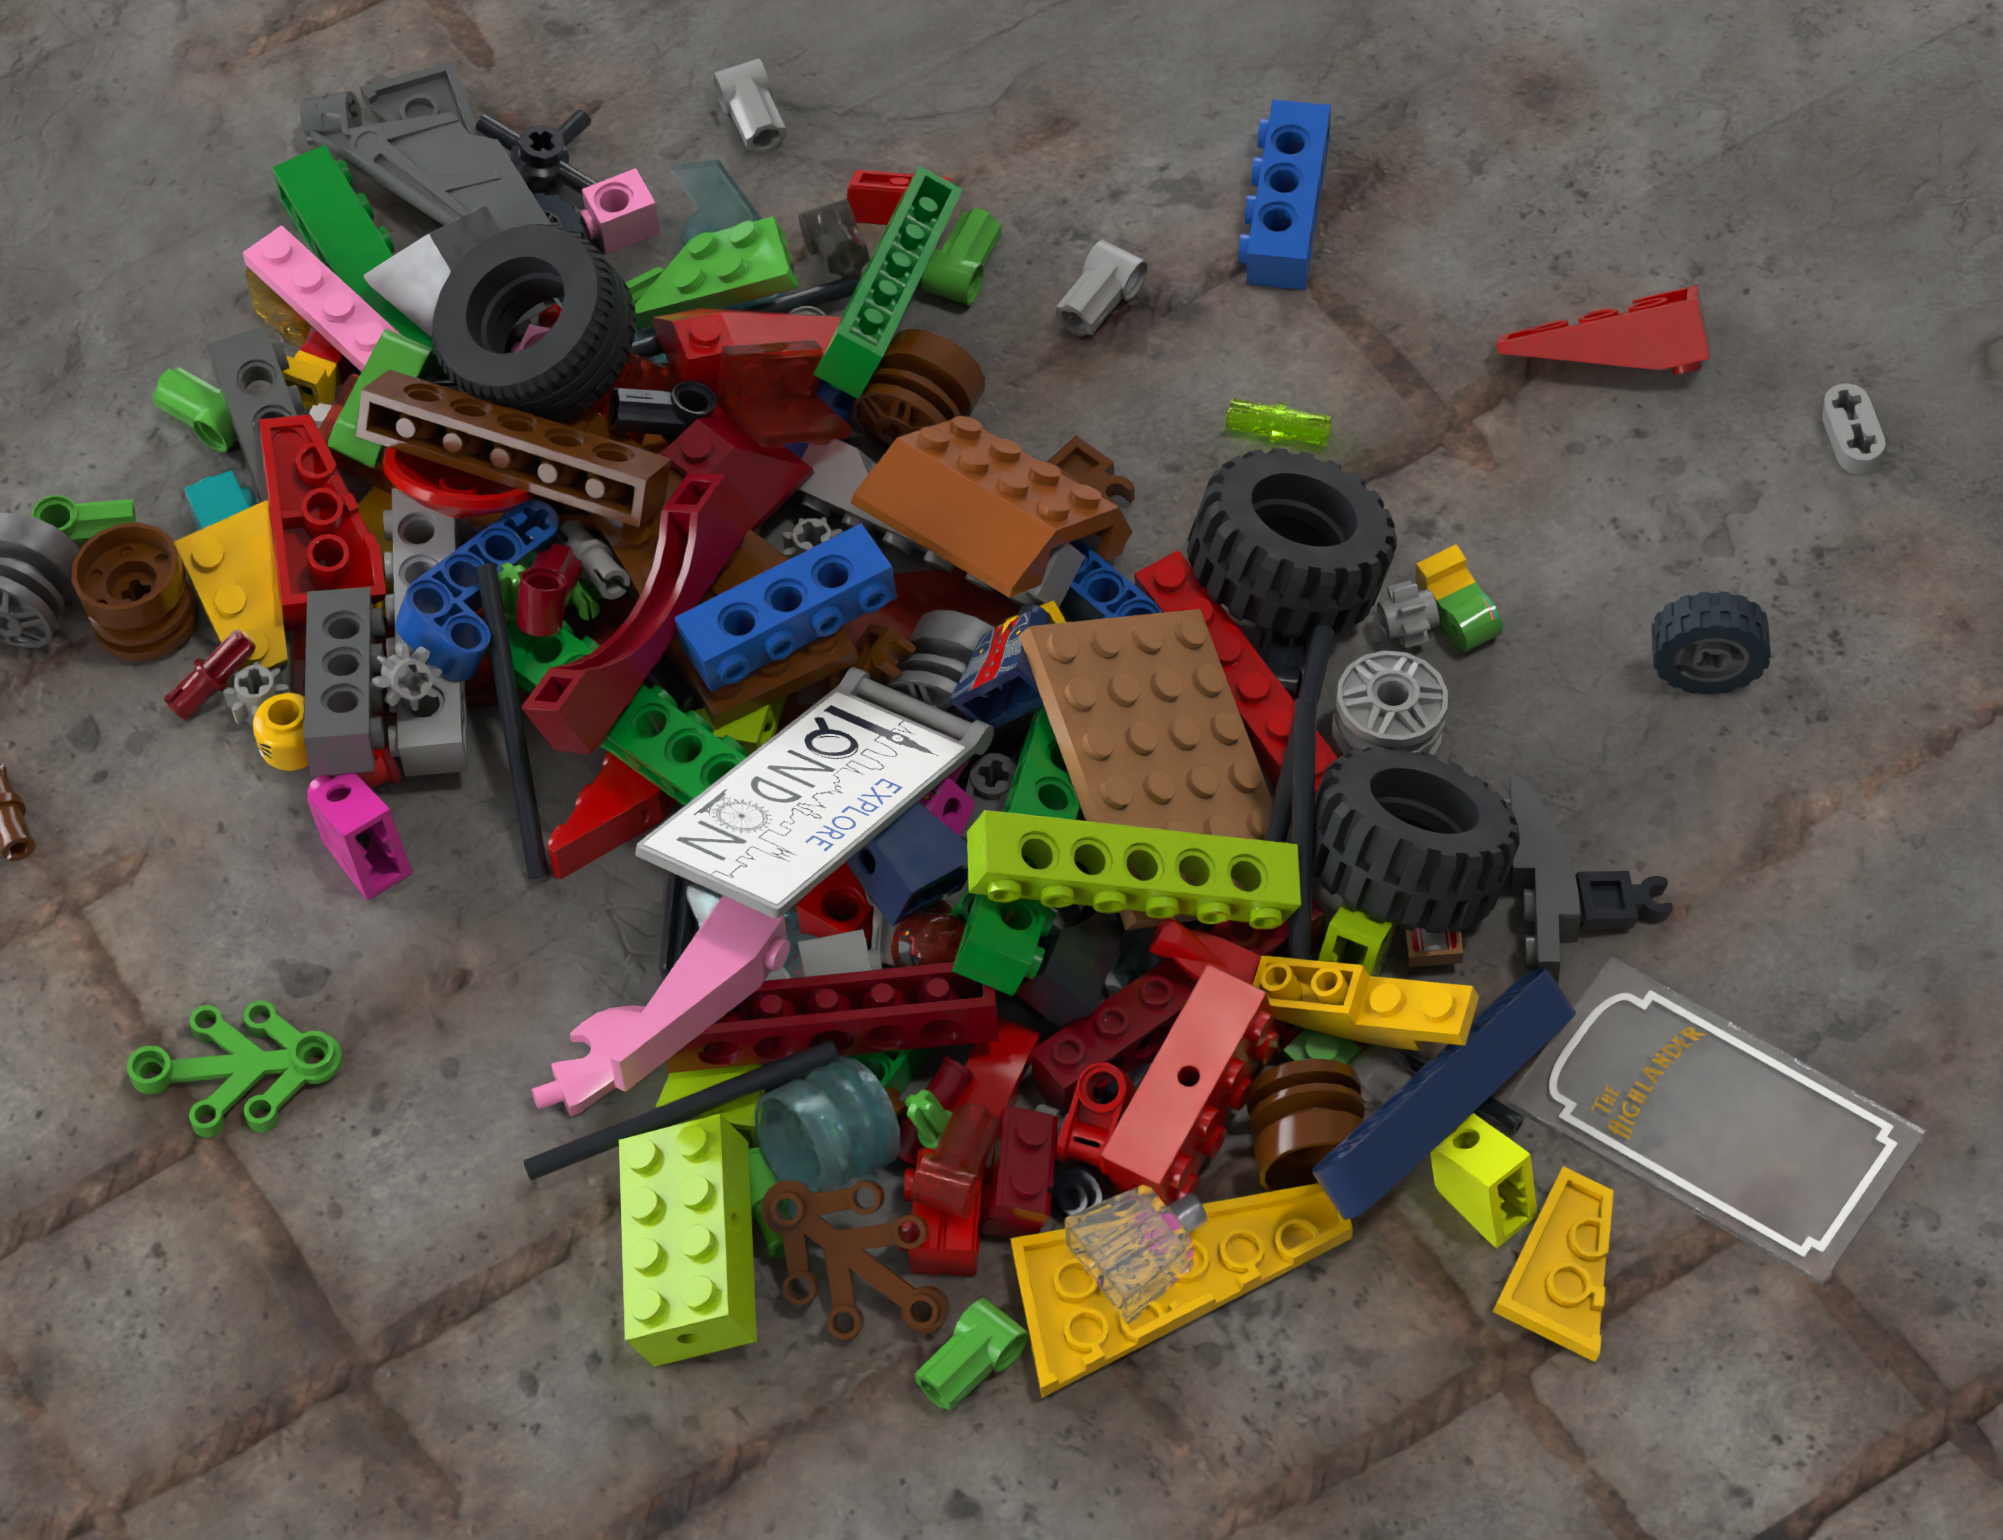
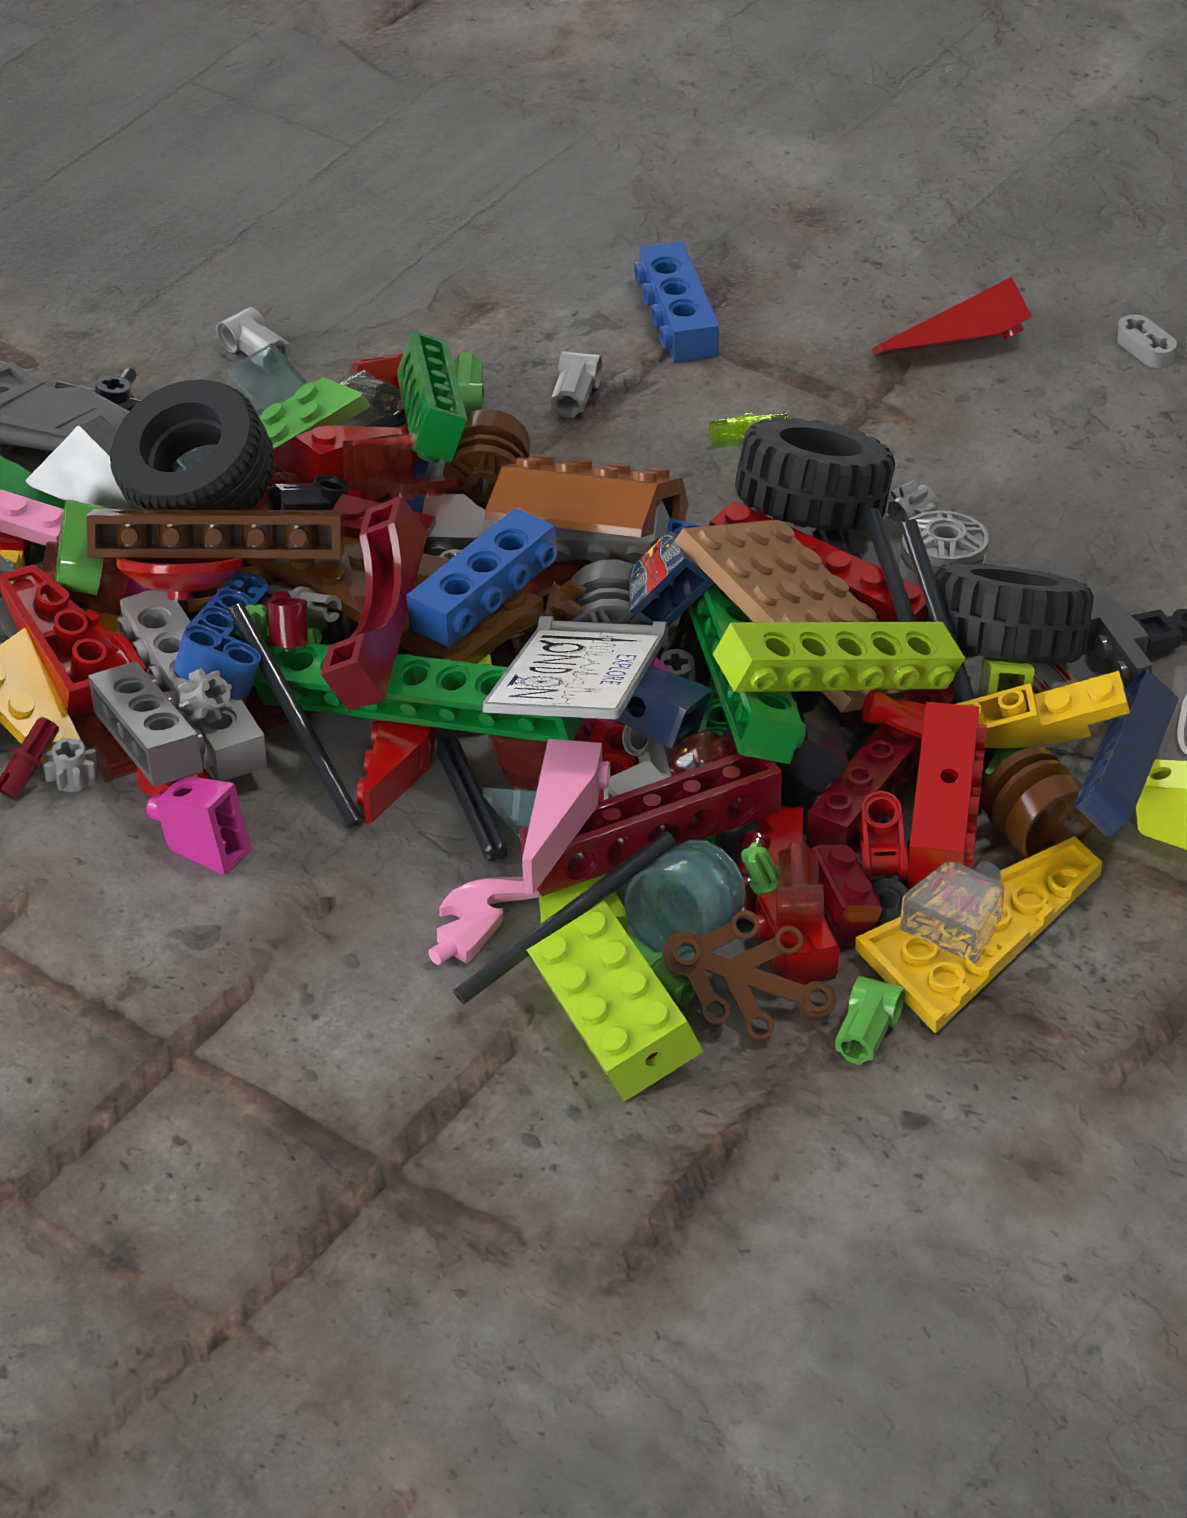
camera: 25 degrees left, 15 degrees down
bright green plant [127,1000,343,1138] -> none
yellow head [252,692,309,771] -> none
leg [1415,544,1503,652] -> none
black wheel [1651,591,1771,694] -> none

